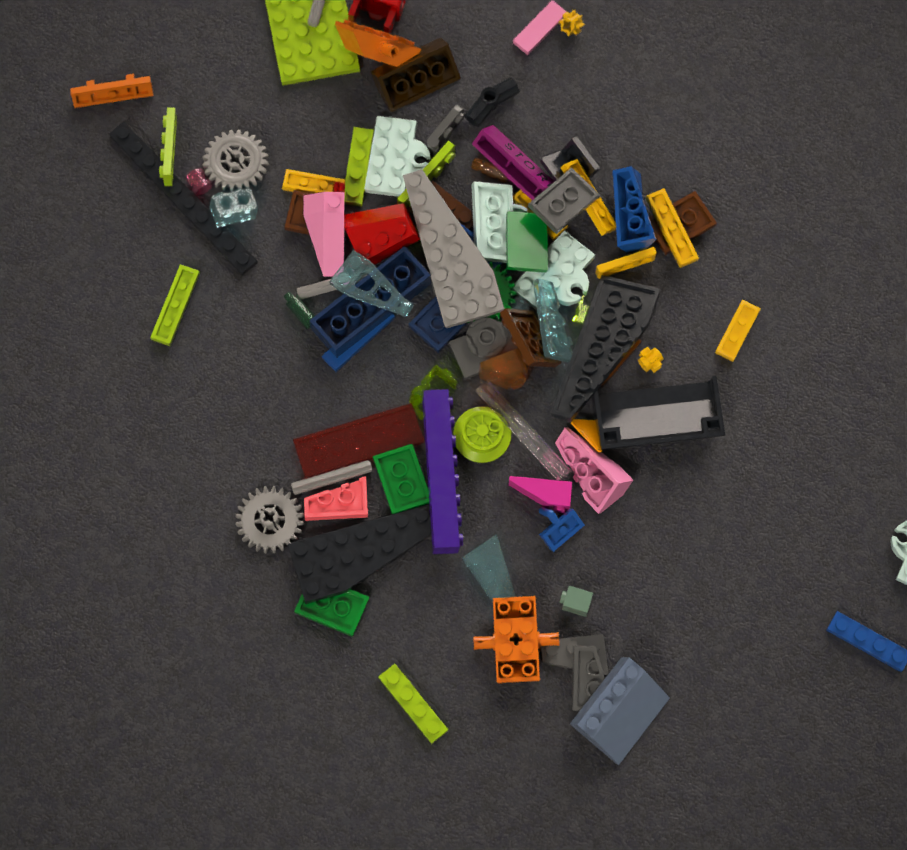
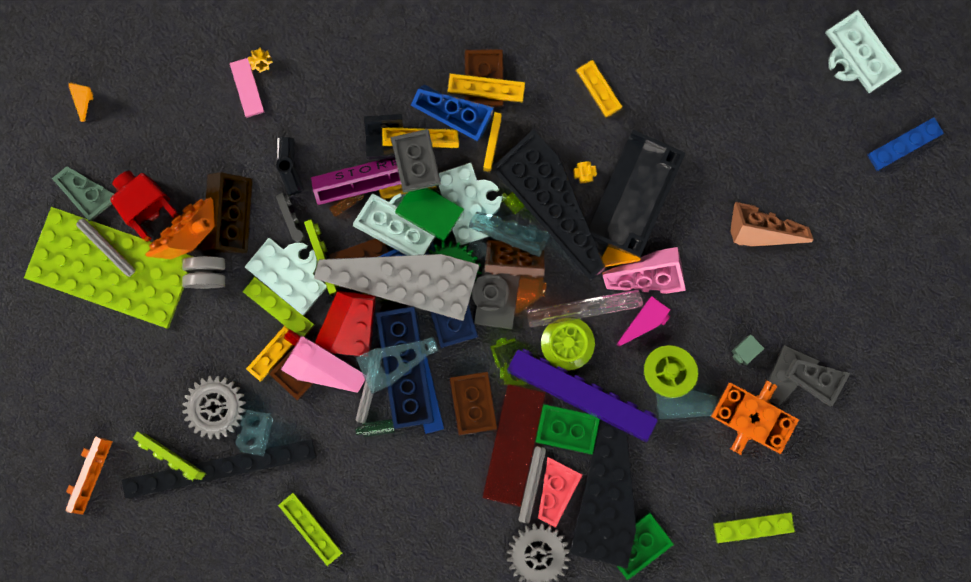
camera: 55 degrees left, 10 degrees up
clear pink wheel [185,168,213,196] -> none
blue plate [539,507,585,552] -> none
sand blue slope [570,657,670,765] -> none
none -> light grey wheel [182,256,225,289]
none -> reddish brown plate [450,372,497,435]
none -> lime wheel [644,345,698,398]
none -> nougat wedge [730,202,814,246]

